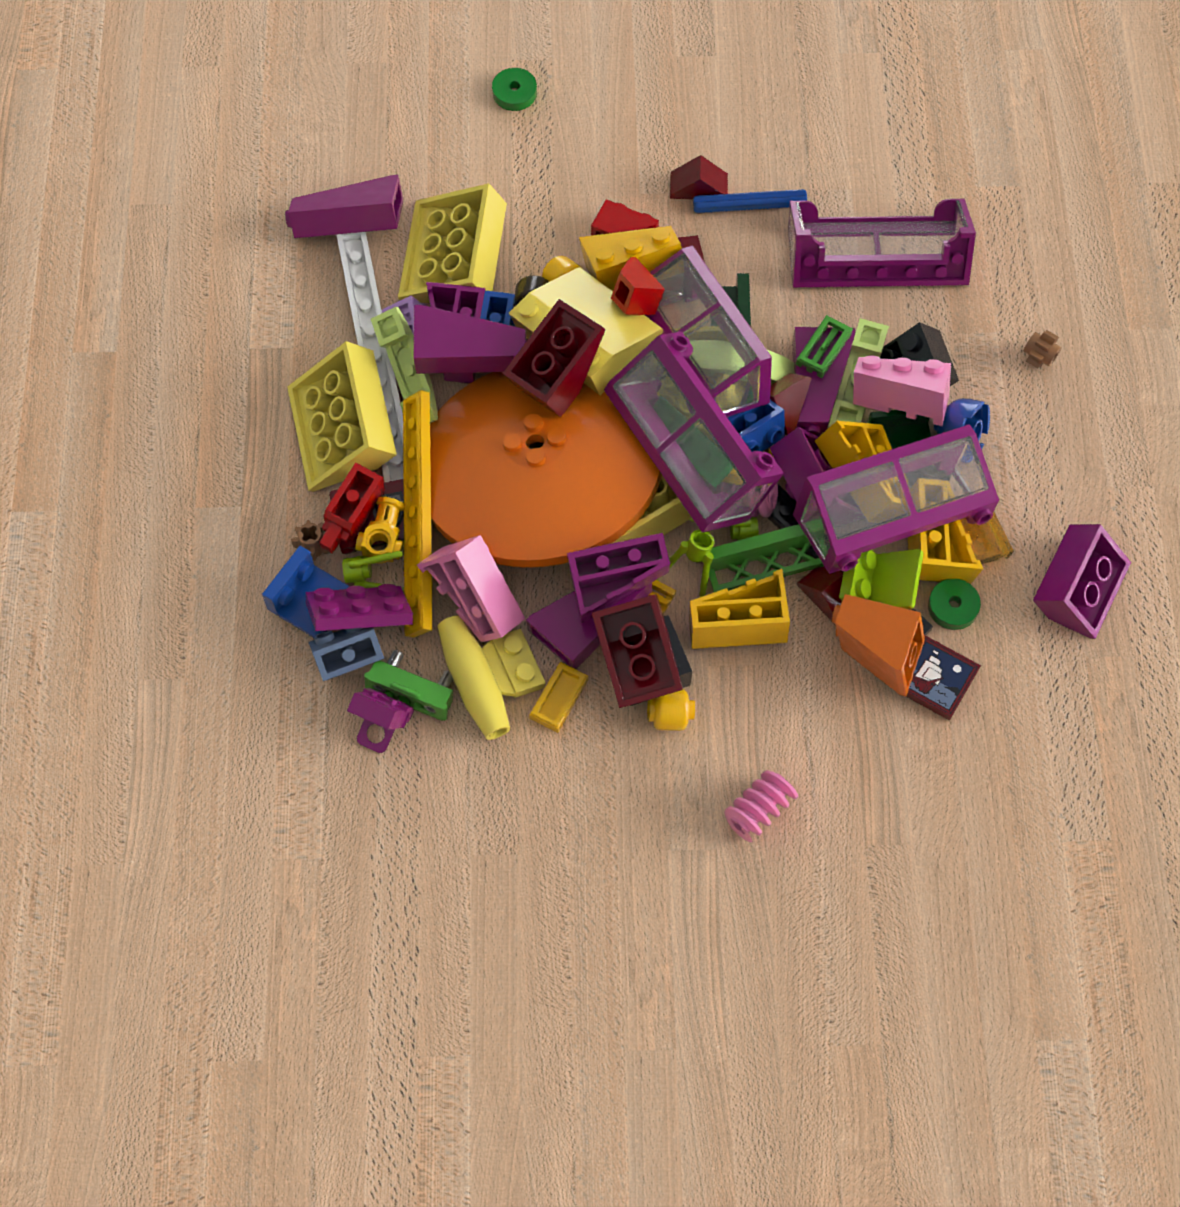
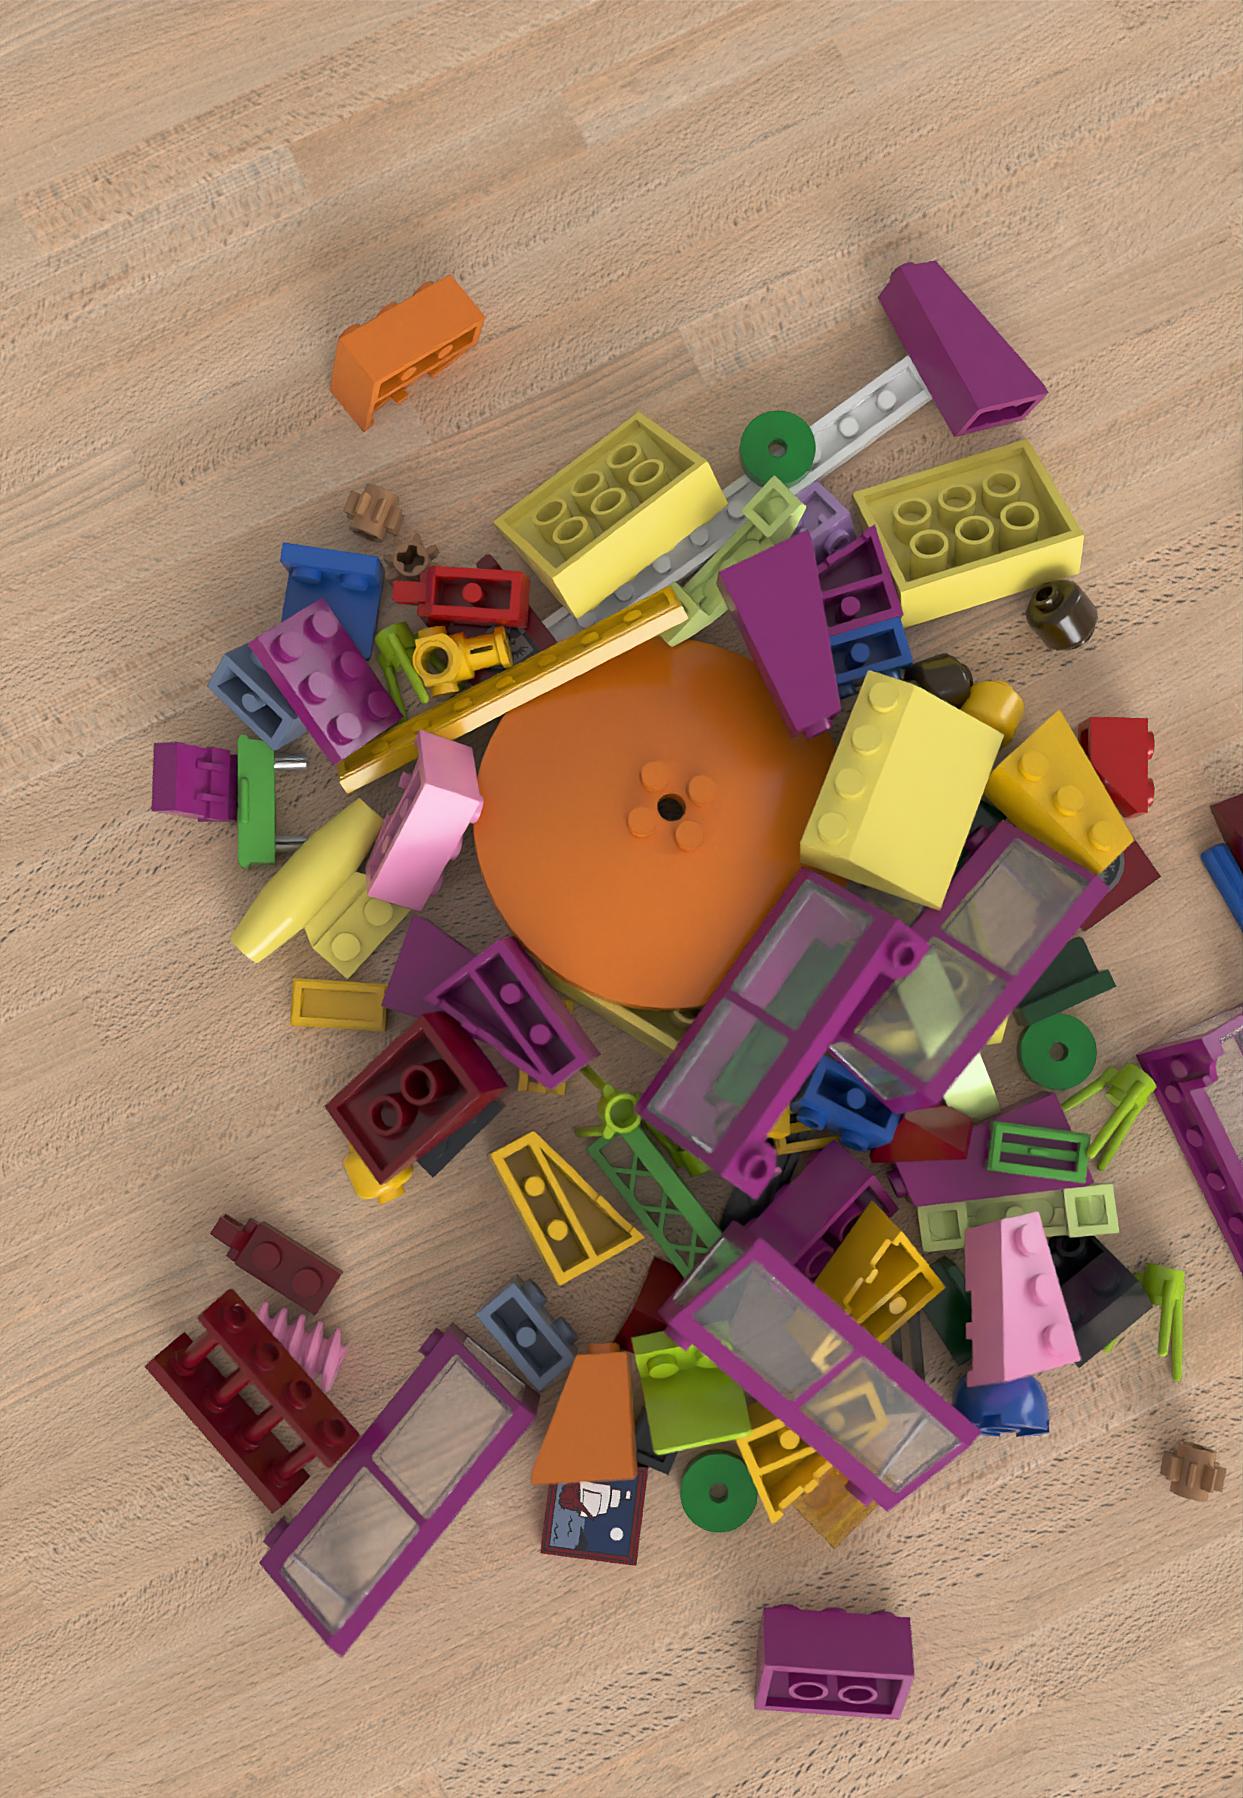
camera: 65 degrees right, 20 degrees up
dark red slope [503,299,605,417] -> none
red slope [611,257,665,315] -> none
none -> dark red fence [144,1289,360,1514]
none -> dark red hinge [210,1214,343,1315]
none -> windscreen [259,1322,541,1658]
none -> orange wedge [330,274,485,432]
none -> medium nougat gear [343,484,405,543]
none -> sand blue brick [476,1274,579,1392]
none -> green piece [739,410,816,488]
none -> green piece [1016,1014,1097,1090]
none -> dark brown head [1026,579,1098,651]
none -> lime plant [1060,1062,1157,1171]
none -> lime plant [1103,1262,1186,1382]

